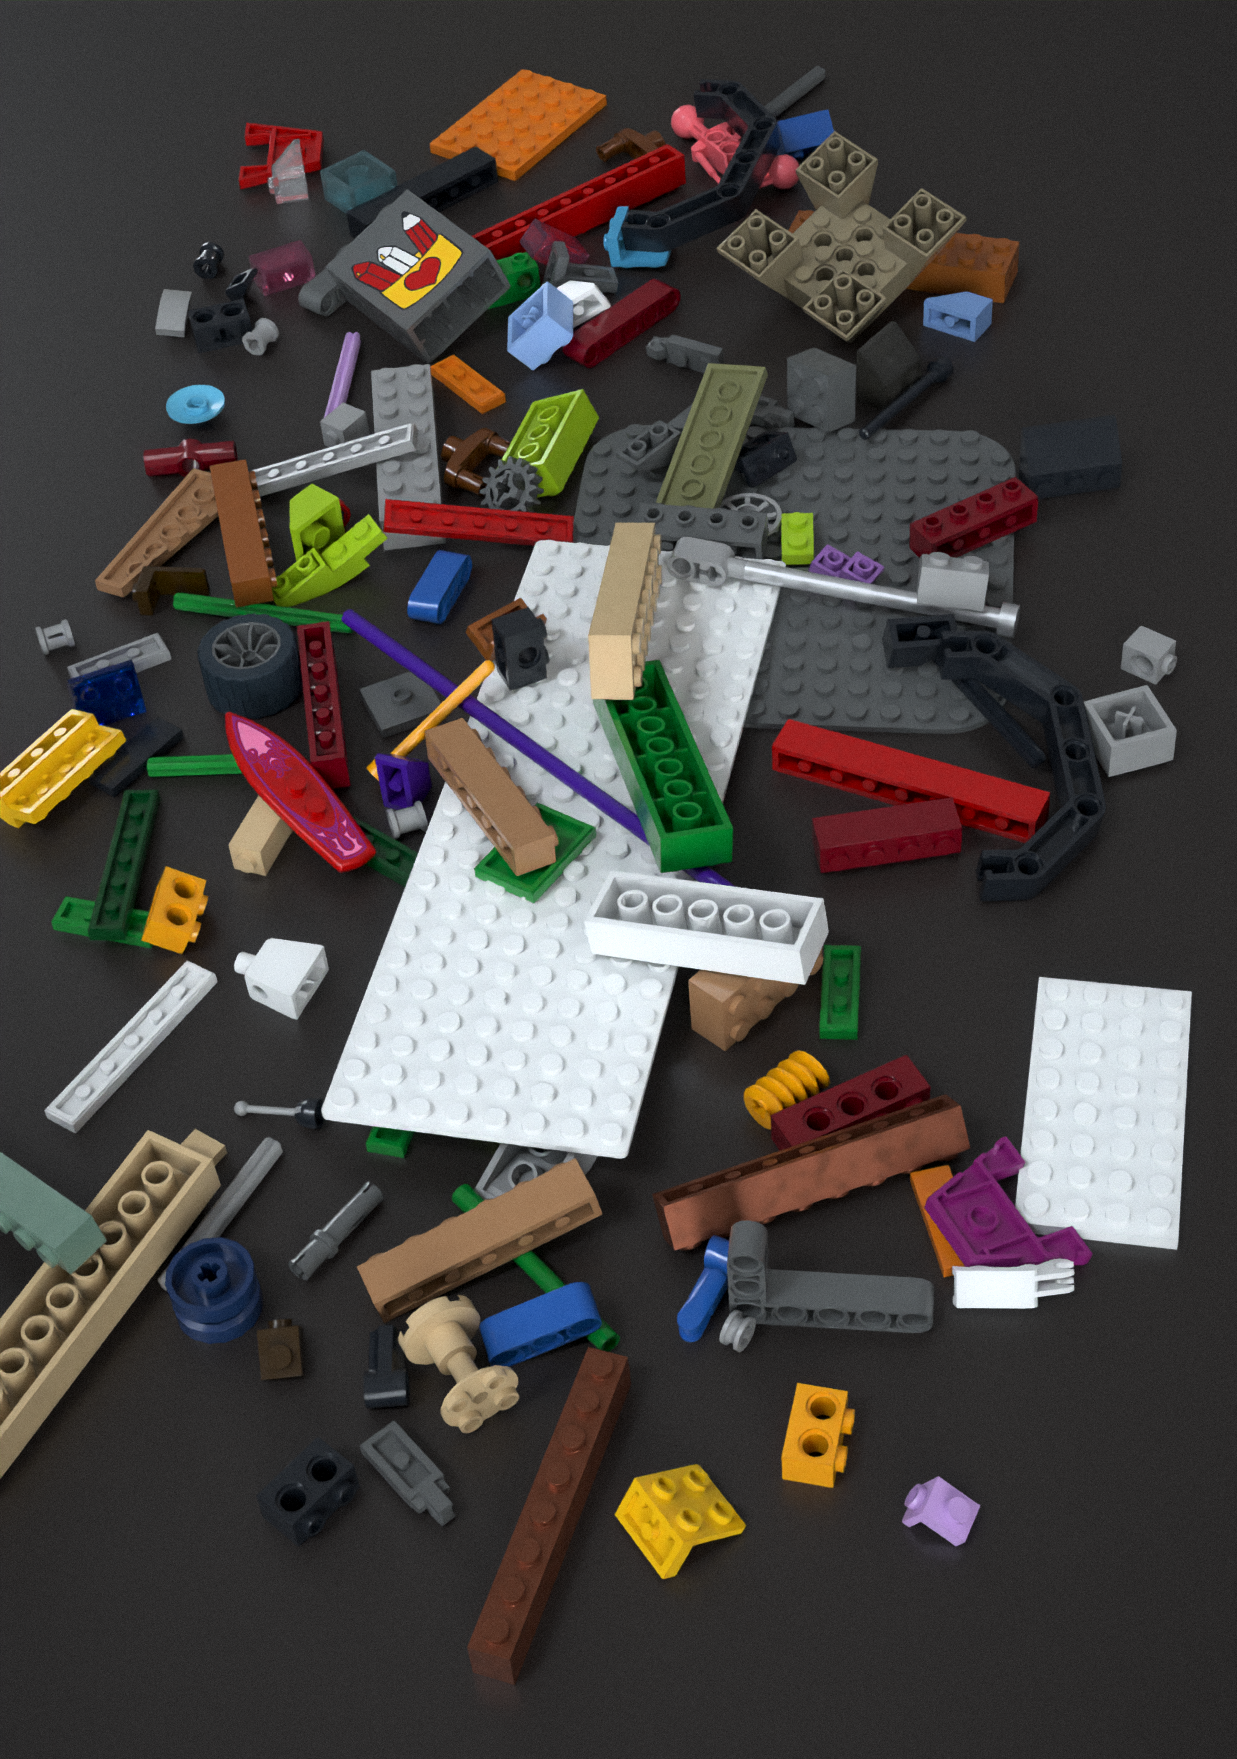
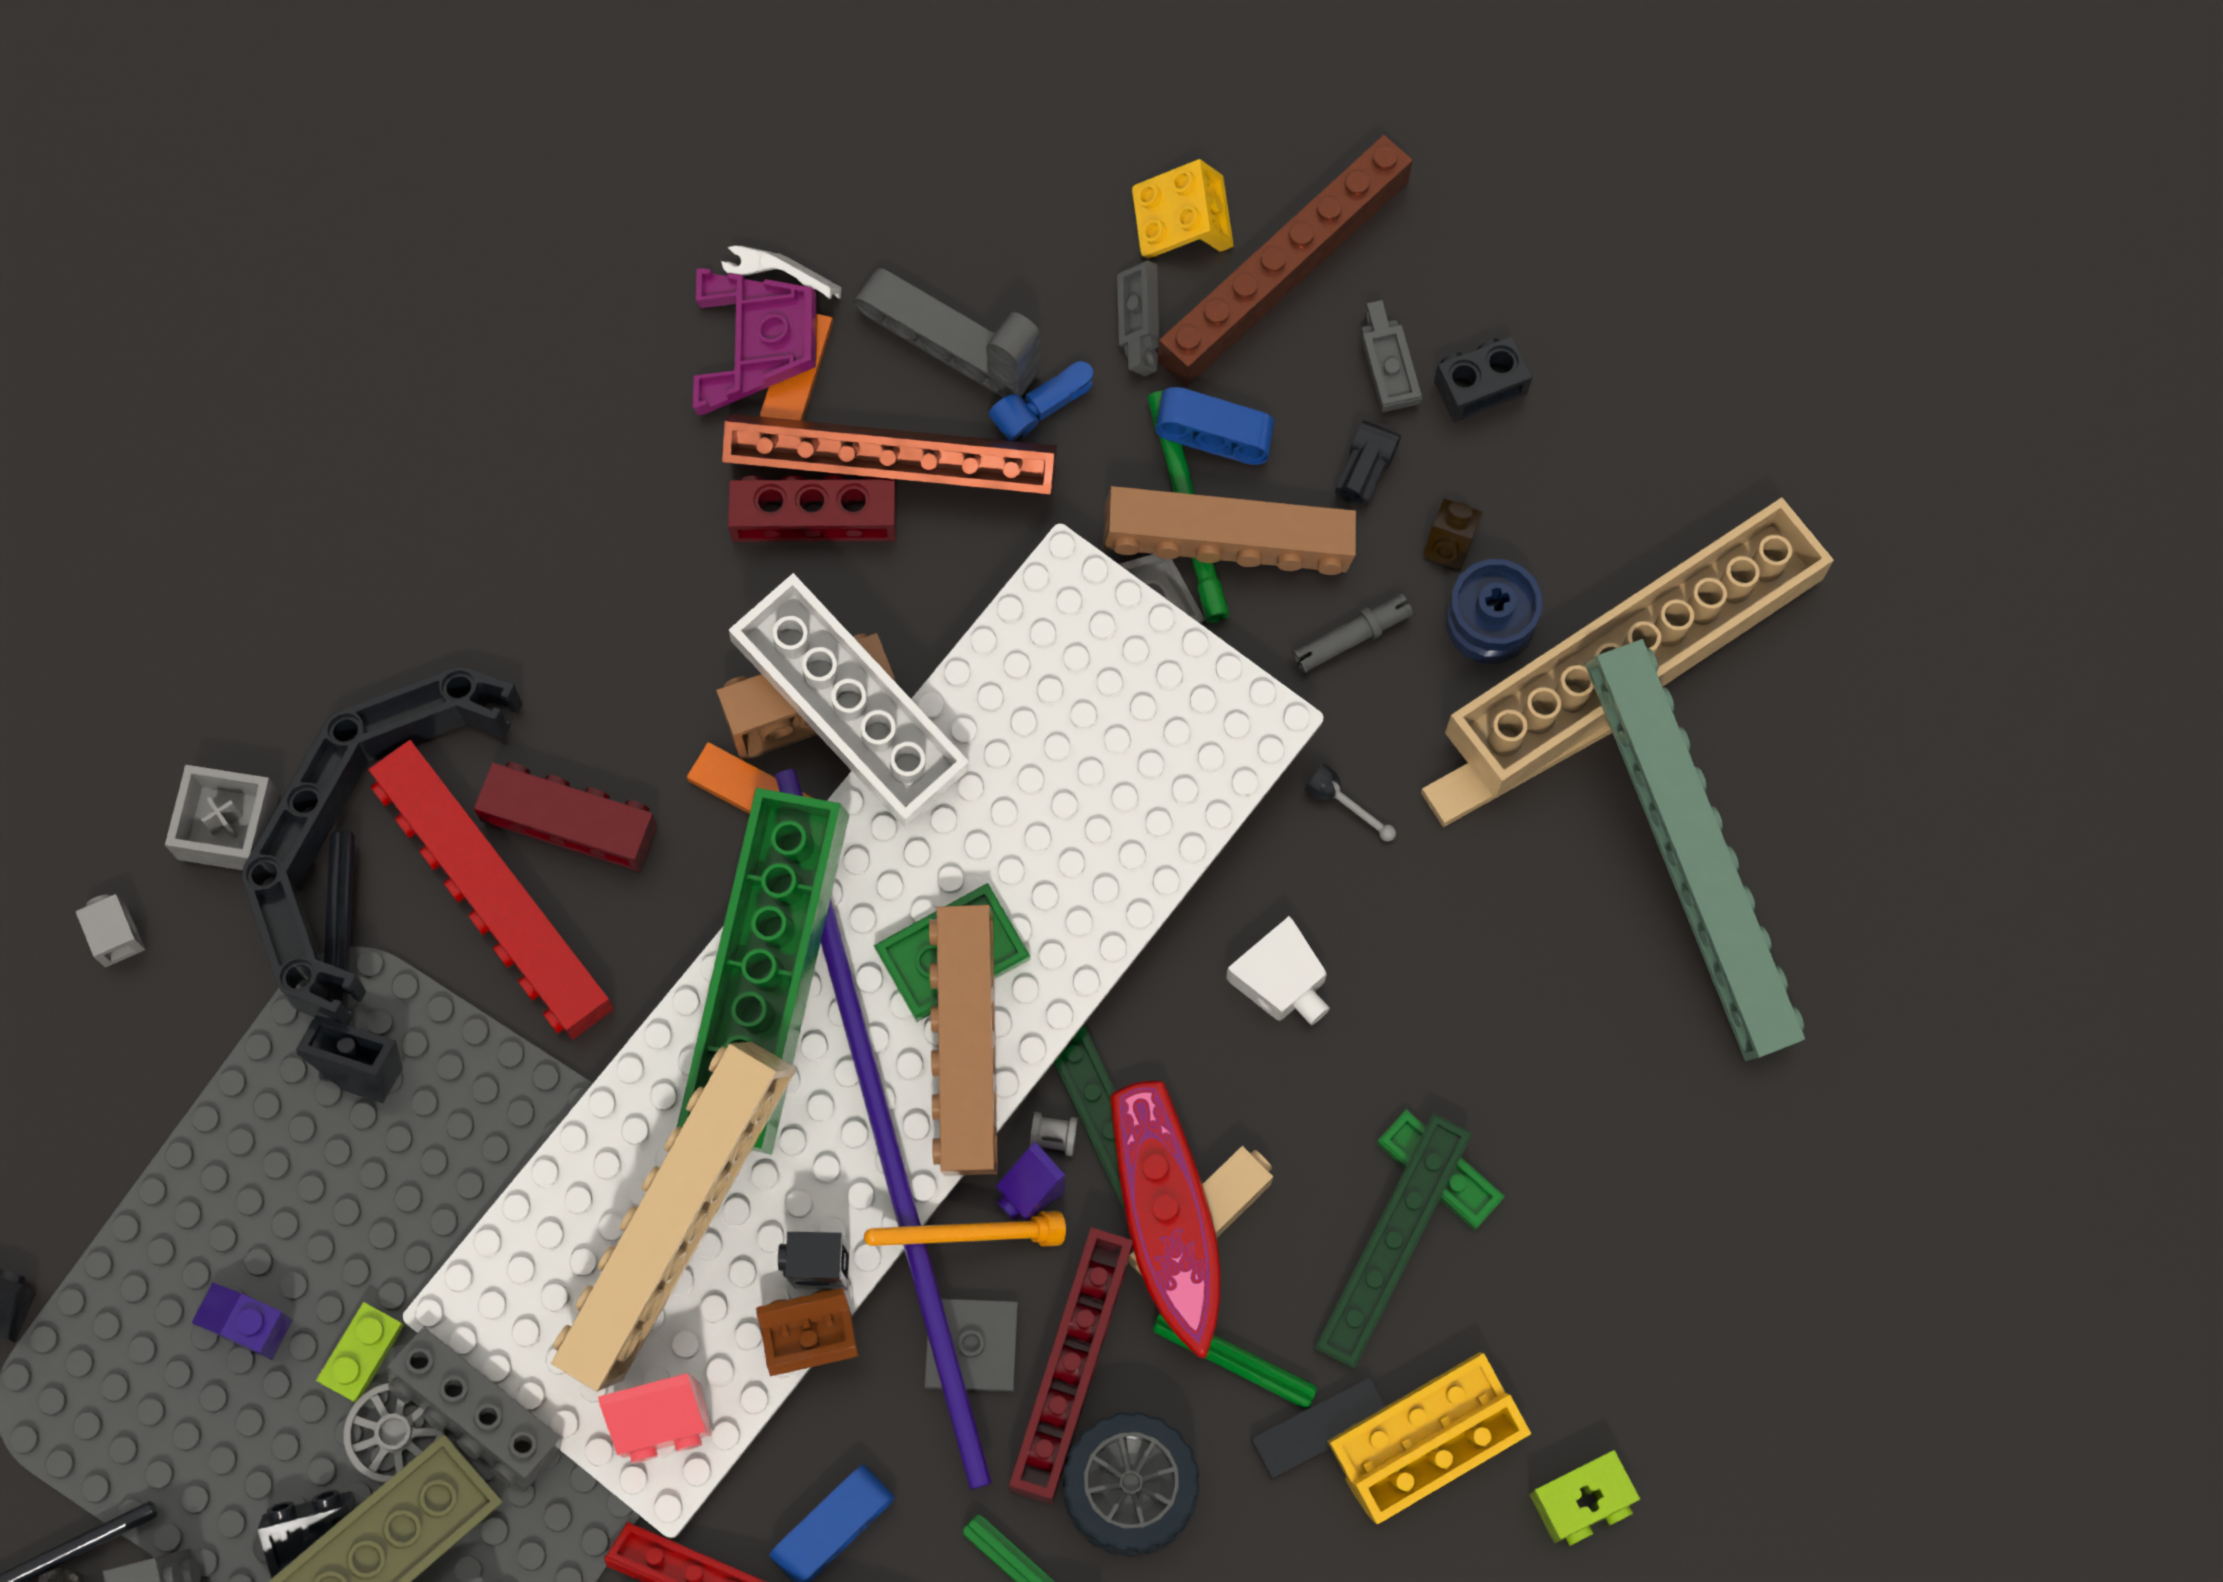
camera: 160 degrees left, 25 degrees up
white tile [44,960,217,1133] -> none
clear blue slope [66,659,147,726] -> none
light orange brick [141,866,209,954] -> none
light grey axle [158,1137,283,1291] -> none
tan piece [398,1295,519,1433] -> none
flat silver piece [667,537,1020,638] -> none
light grey bush [719,1309,756,1352] -> none
light orange piece [744,1050,831,1130] -> none
light orange brick [781,1383,855,1488] -> none
medium lavender slope [809,544,885,584] -> none
green tile [820,945,861,1040] -> none
lavender bracket [902,1476,980,1546] -> none
dark red brick [909,477,1038,558] -> none
light grey slope [916,552,989,612] -> none
white plate [1015,977,1192,1250] -> none
none -> dark purple slope [191,1283,293,1360]
none -> coral slope [598,1373,712,1463]
none -> dark grey hinge [1117,260,1159,377]

